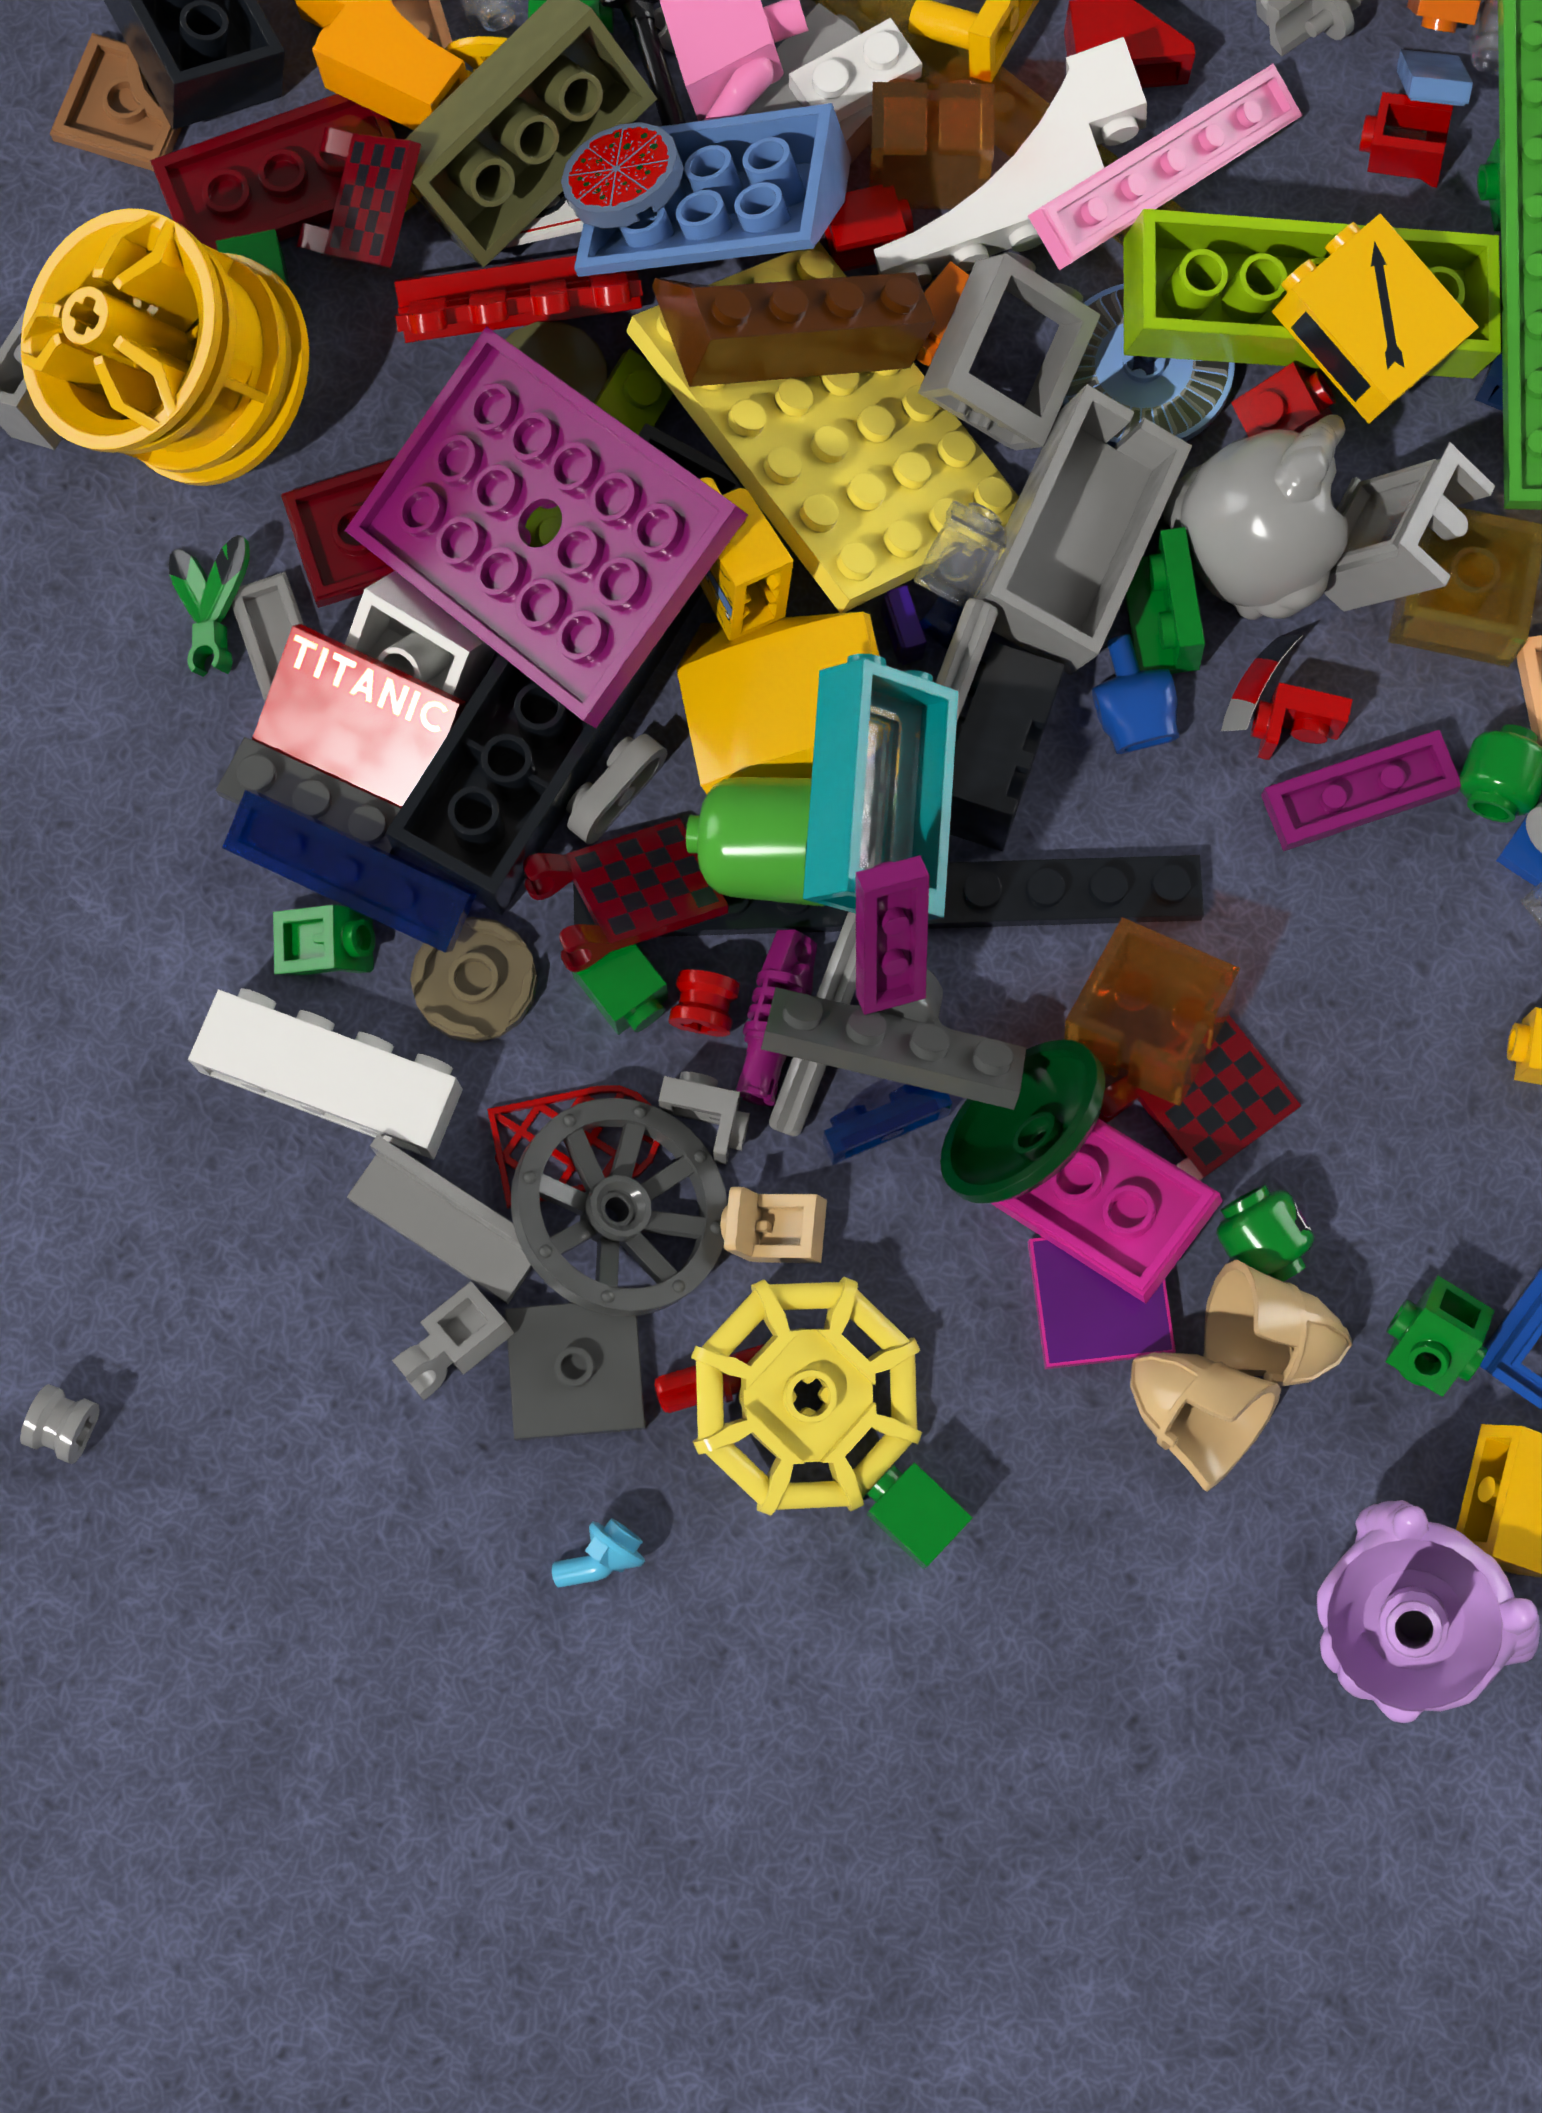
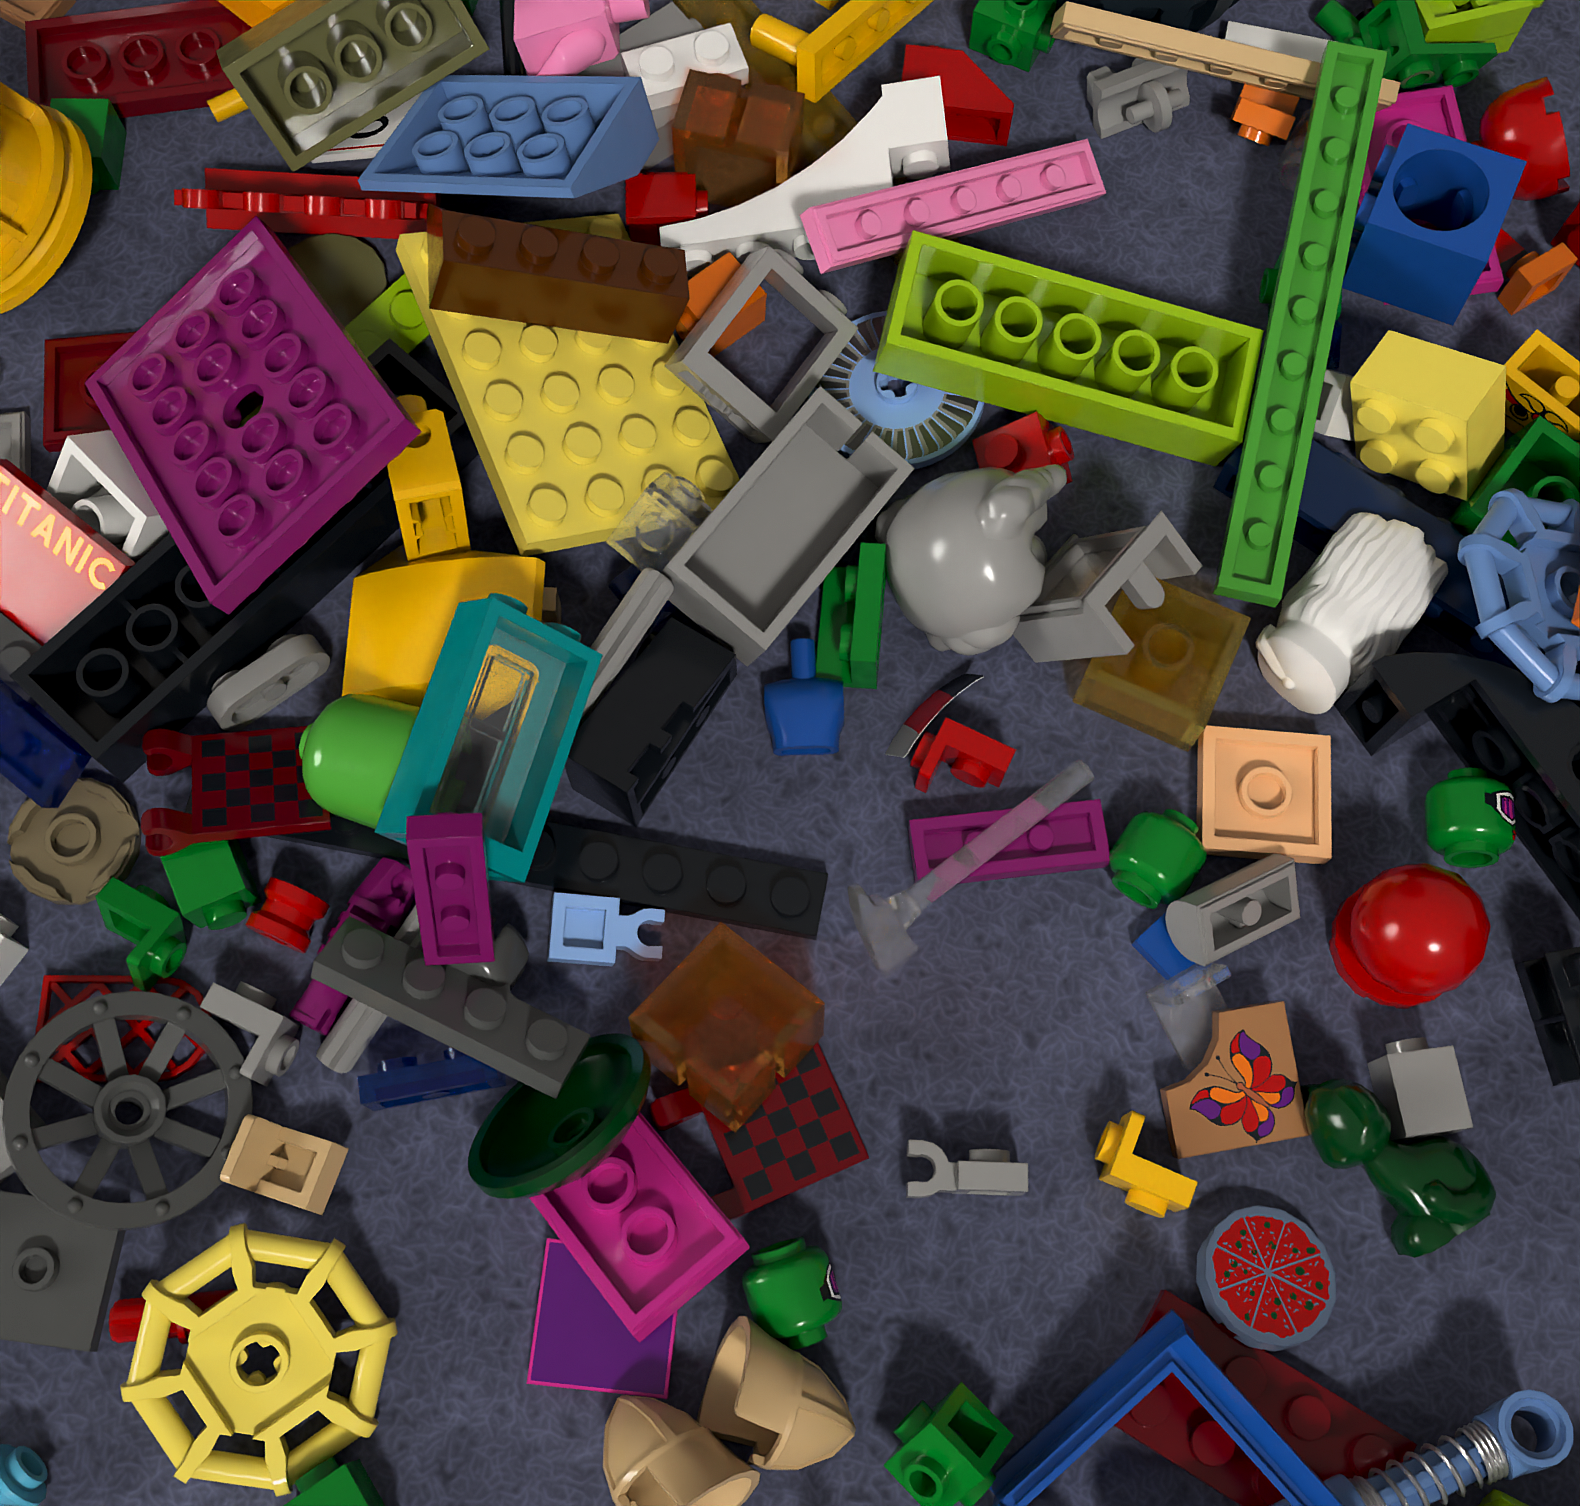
camera: 10 degrees right, 5 degrees down
dark red flag [296,127,421,268] -> none
tile [561,122,684,228] -> none
dark purple tile [881,585,927,665] -> none
yellow brick [1272,213,1479,424] -> none
red window [1359,92,1453,188] -> none
medium blue tile [1397,49,1473,106] -> none
none -> green bracket [95,877,187,992]
none -> light blue plate [547,892,665,967]
none -> clear piece [848,759,1094,979]
none -> light grey plate [906,1140,1028,1199]

